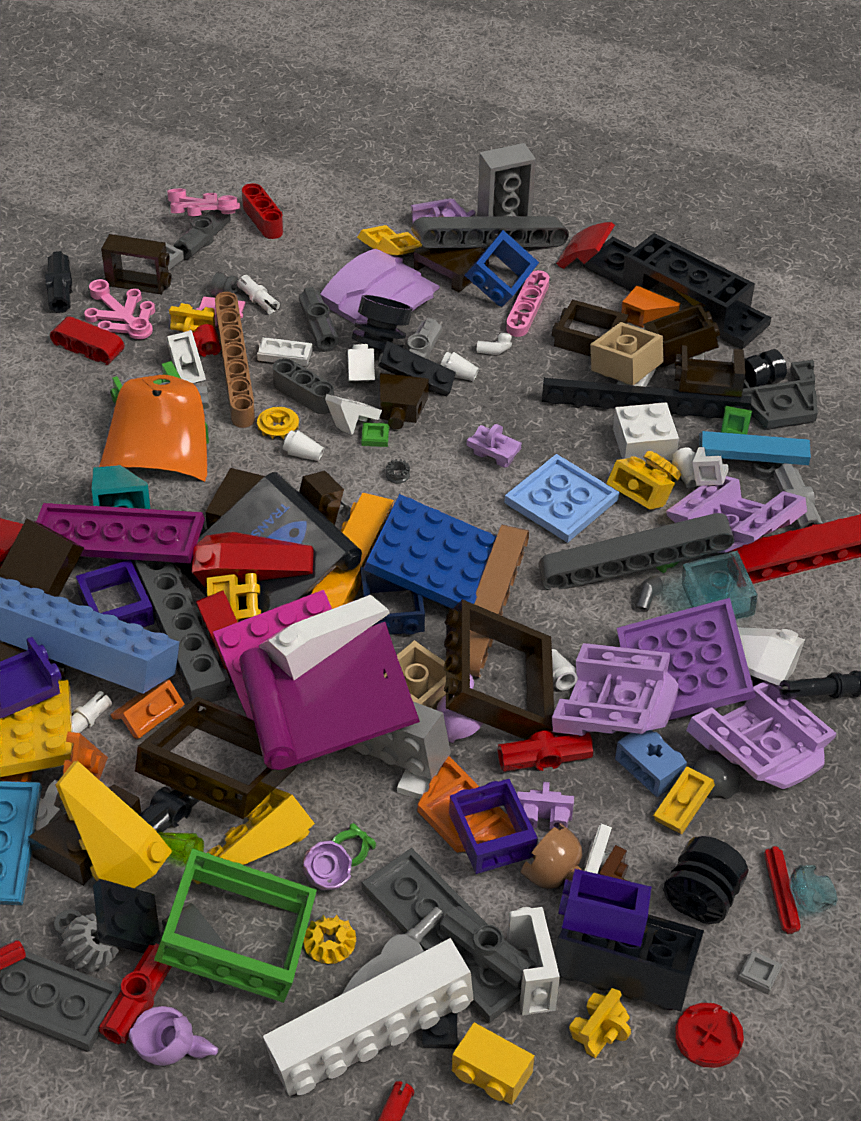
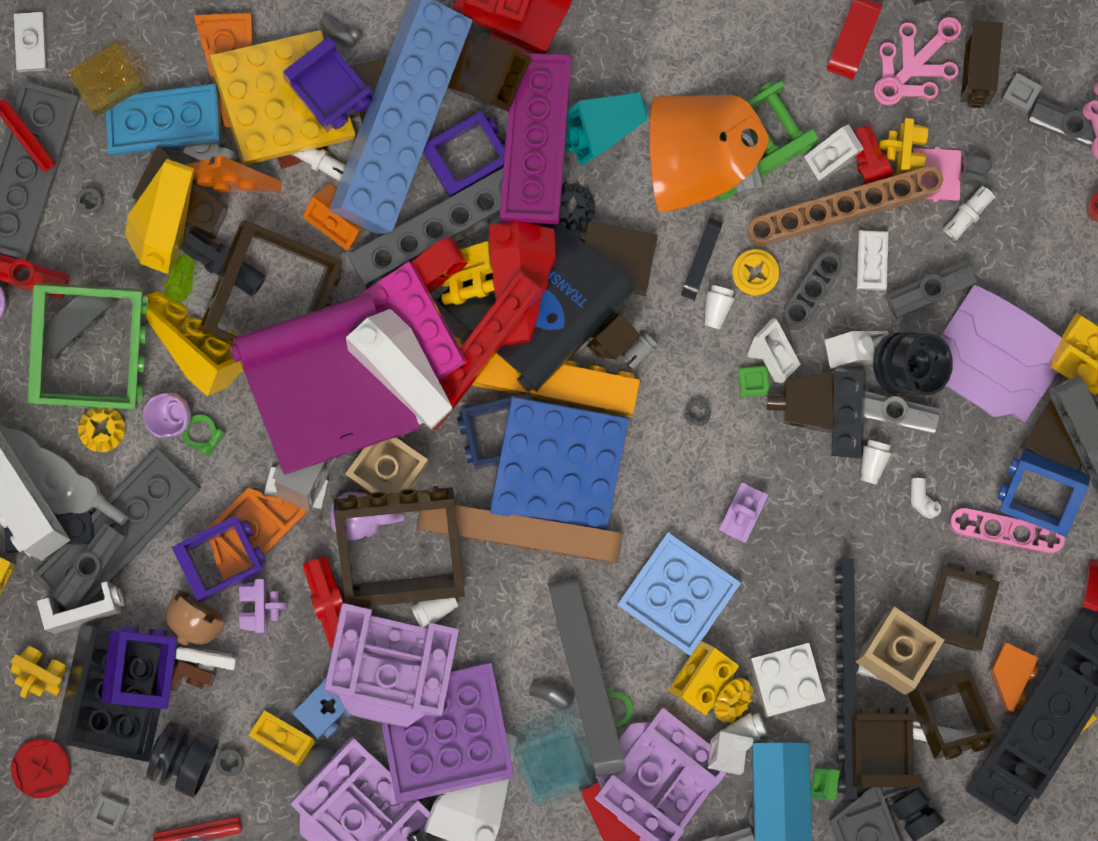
camera: 85 degrees right, 35 degrees up
light grey gear [60,913,119,974] -> none
black plate [93,879,161,954] -> none
none -> red tile [433,270,545,430]
none -> black beam [681,217,723,301]

